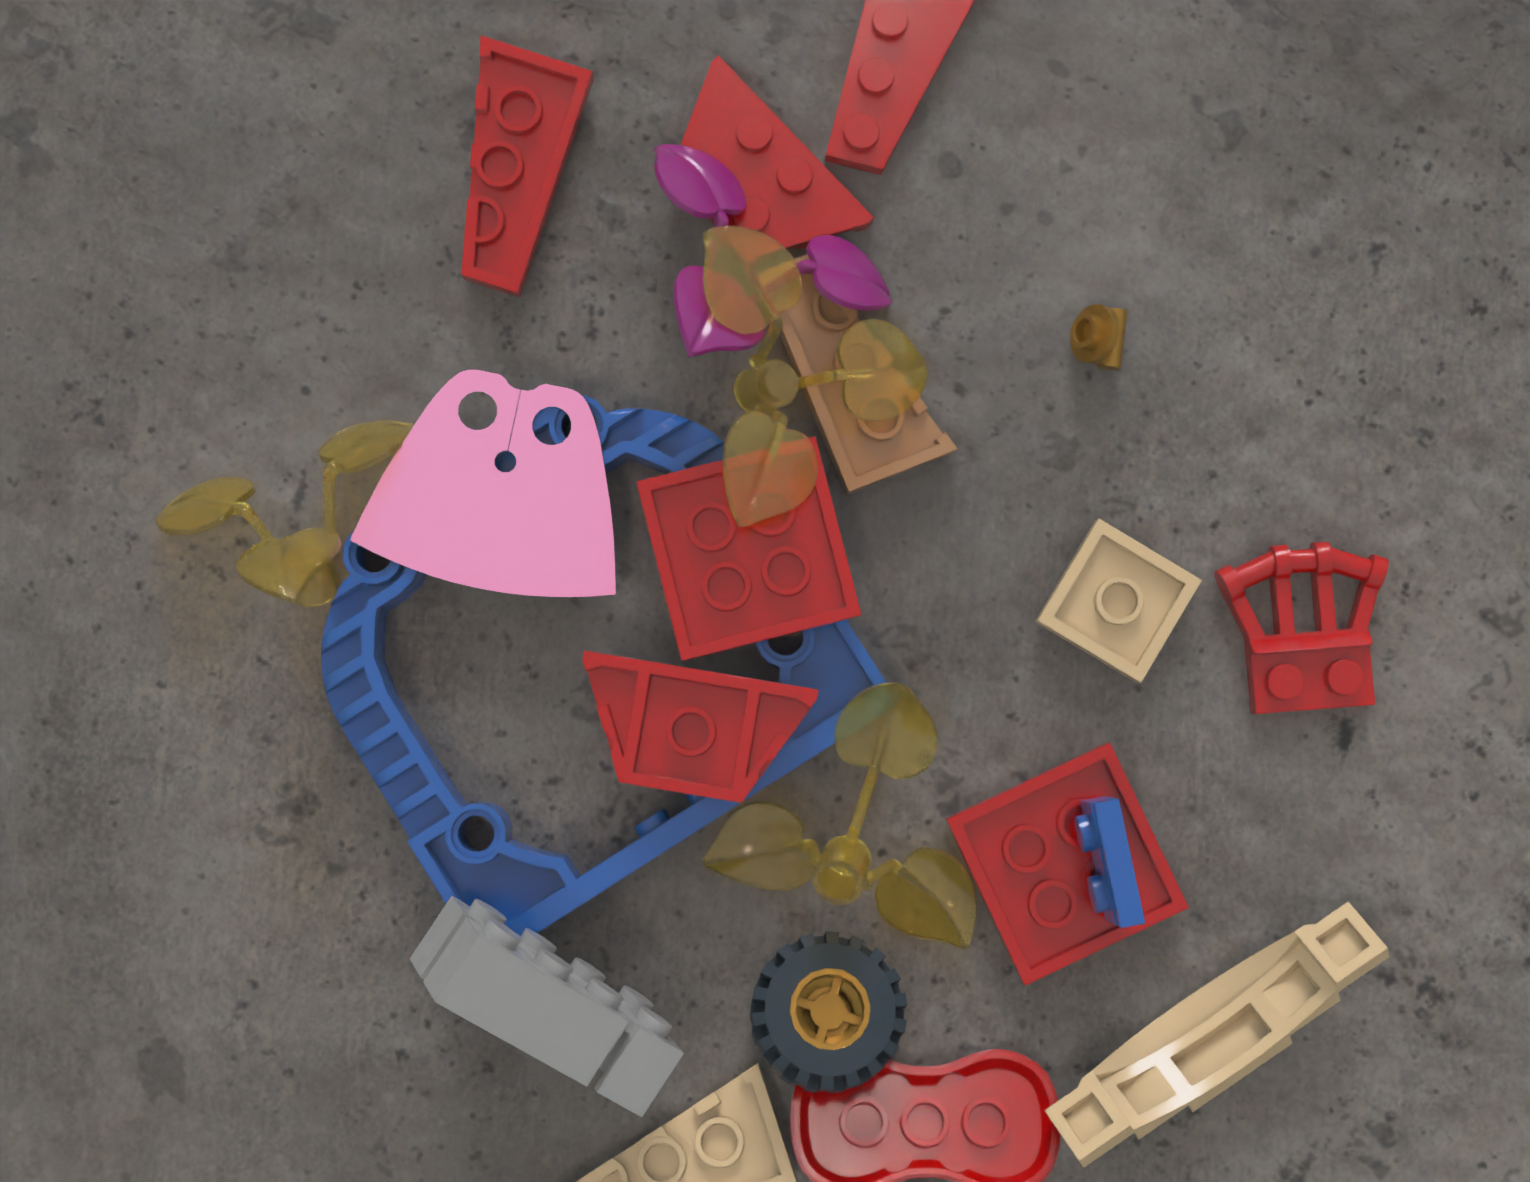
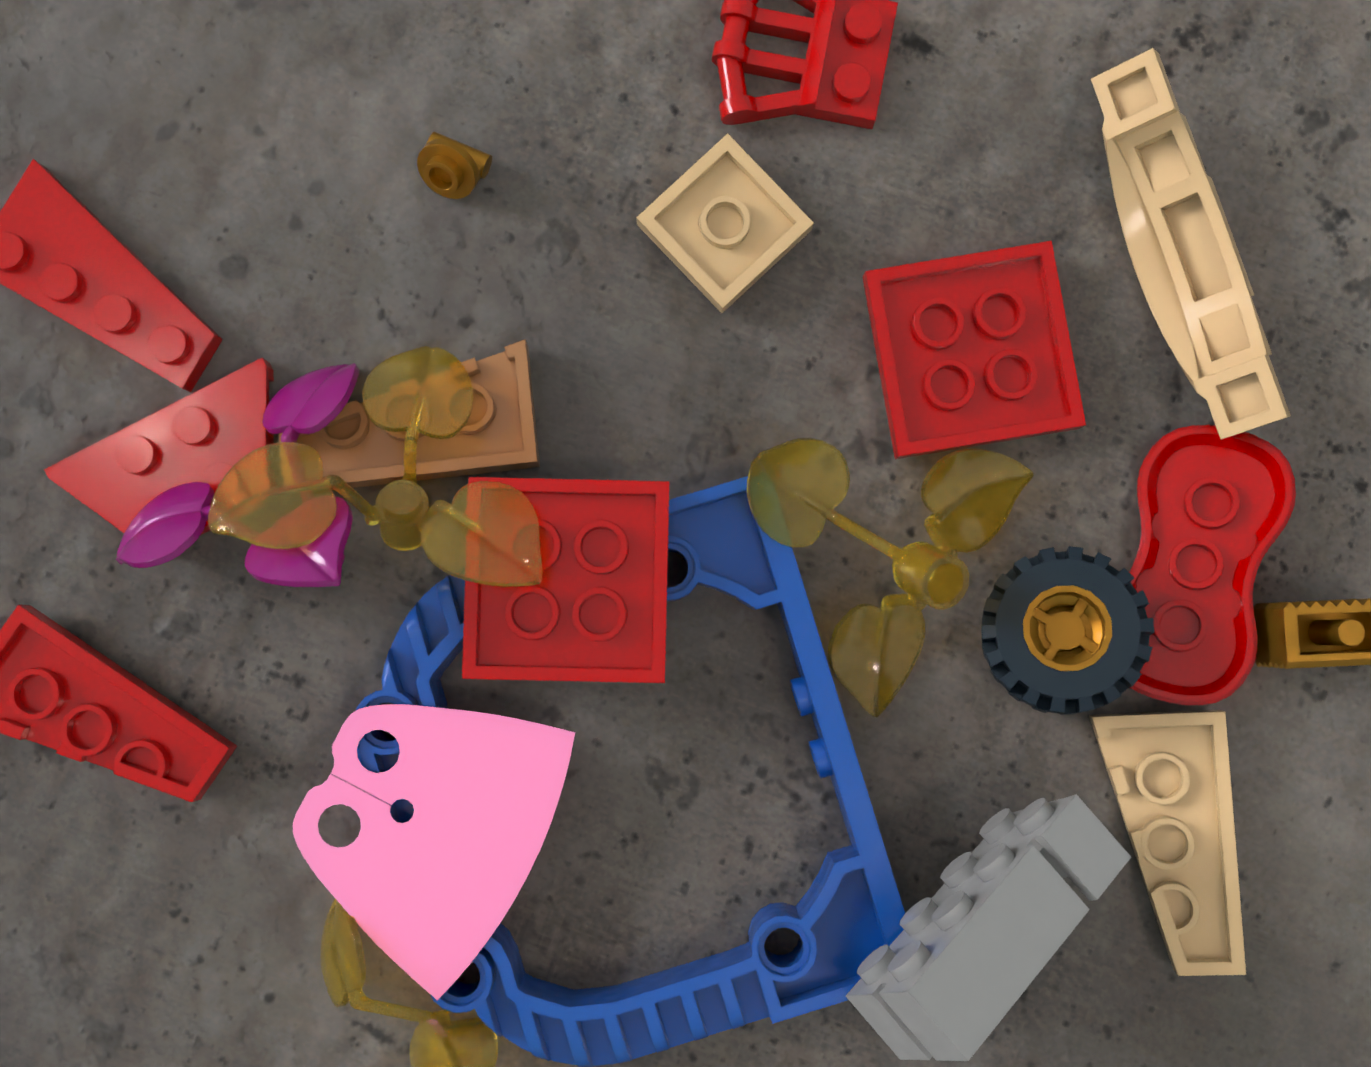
camera: 75 degrees left, 0 degrees up
red wing [582,650,819,803] -> none
blue plate [1074,796,1145,928] -> none

